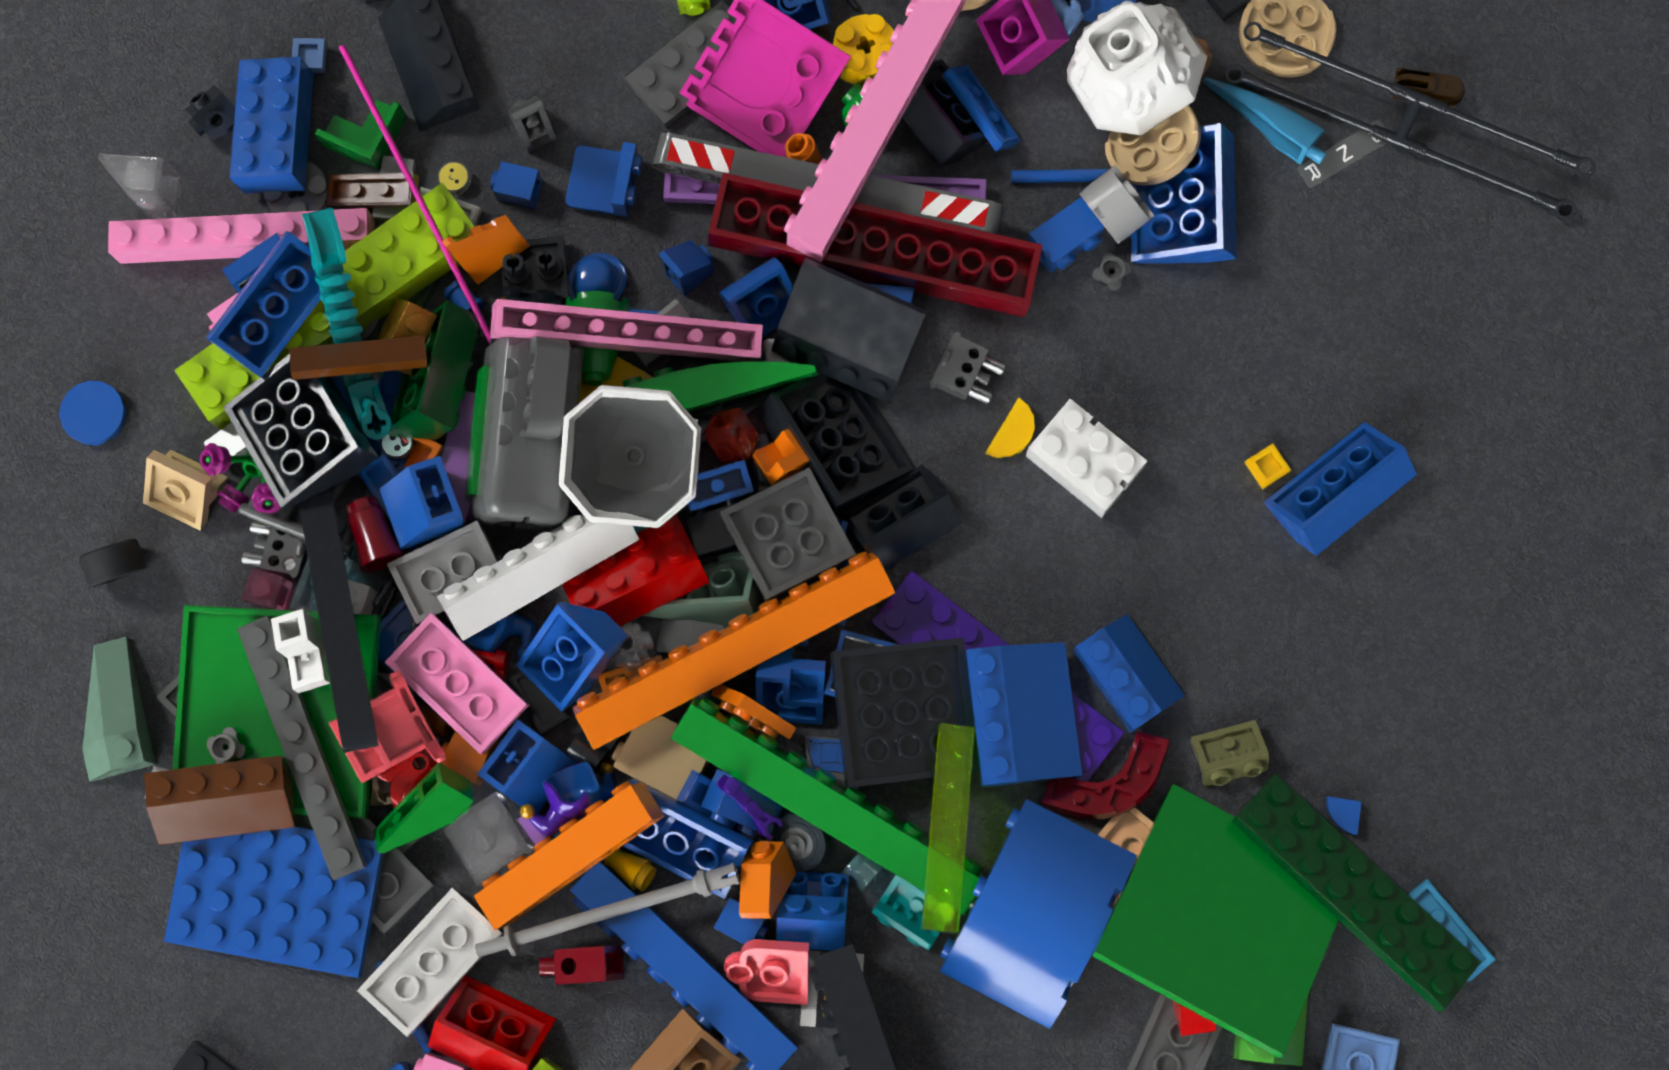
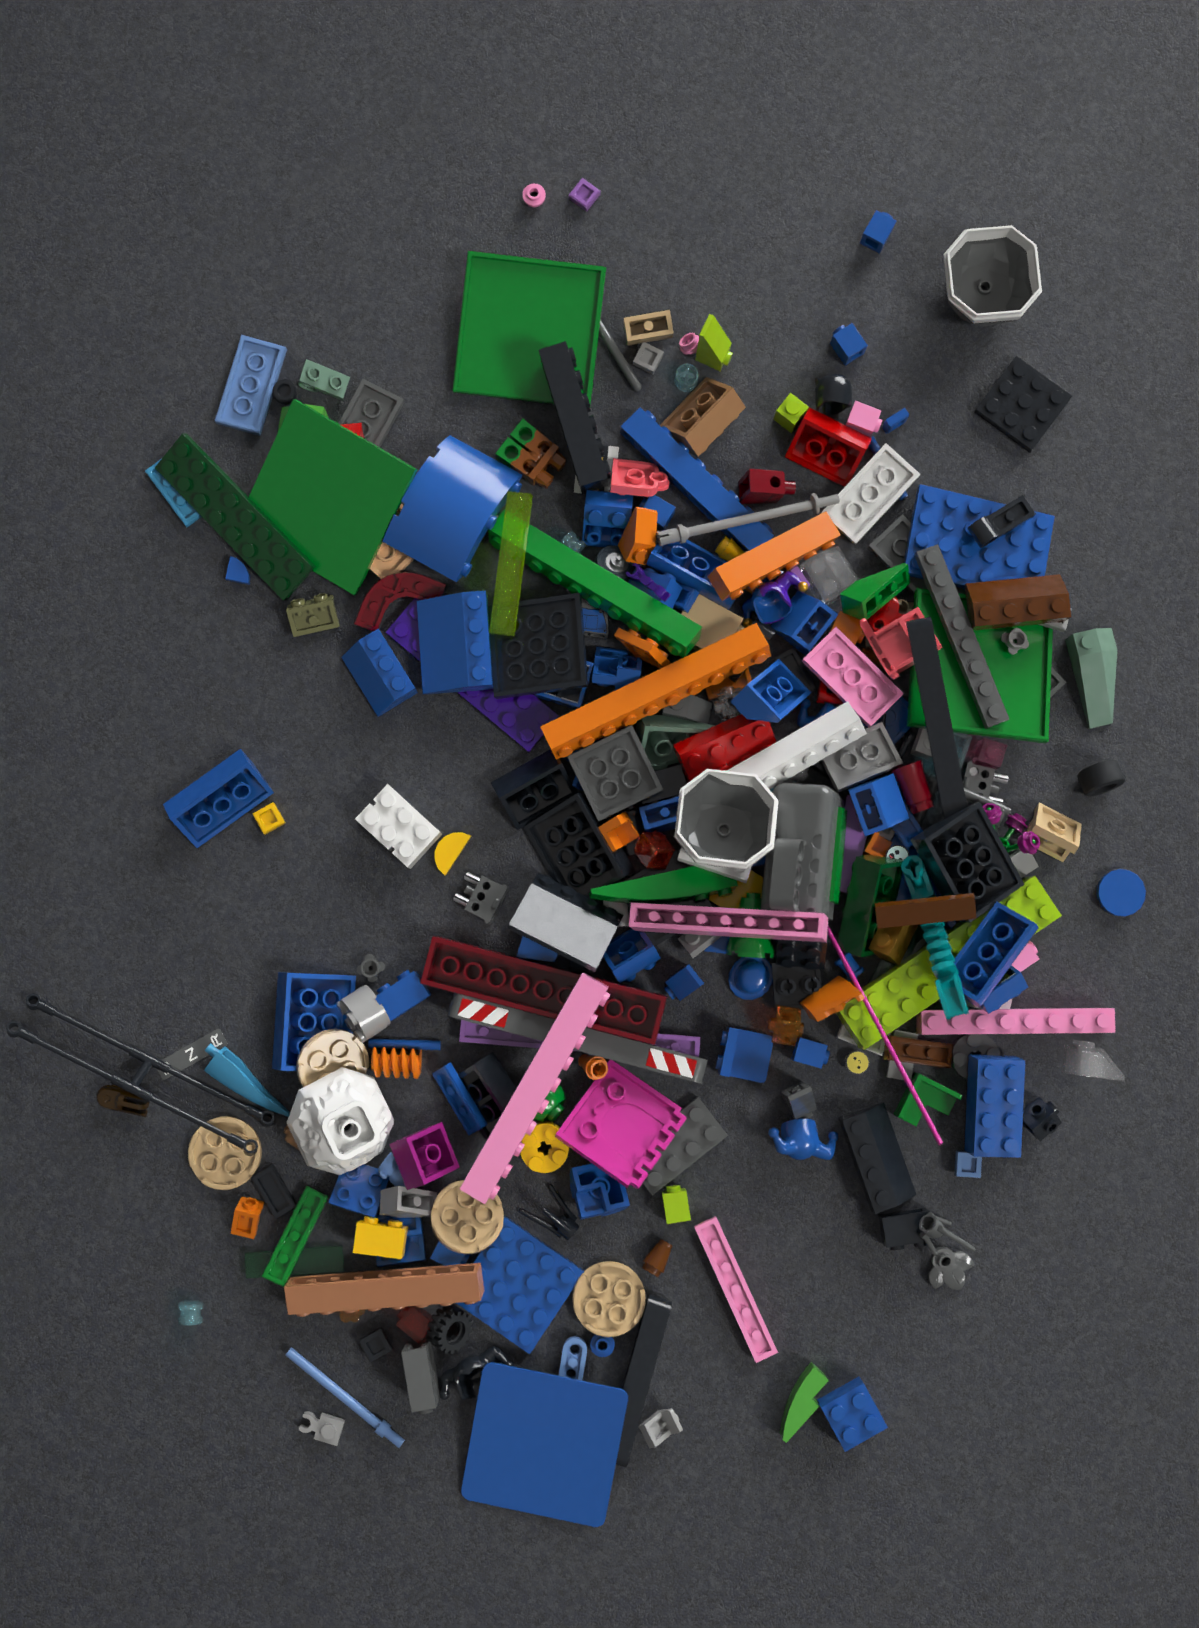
camera: 175 degrees right, 5 degrees up
white brick [271,609,330,693] -> none
teal bracket [872,875,954,950] -> none
none -> orange piece [371,1047,422,1079]
none -> dark orange hips [495,419,567,489]
none -> clear orange brick [768,1005,804,1046]
none -> blue piece [768,1119,839,1160]
none -> black plate [967,495,1036,548]

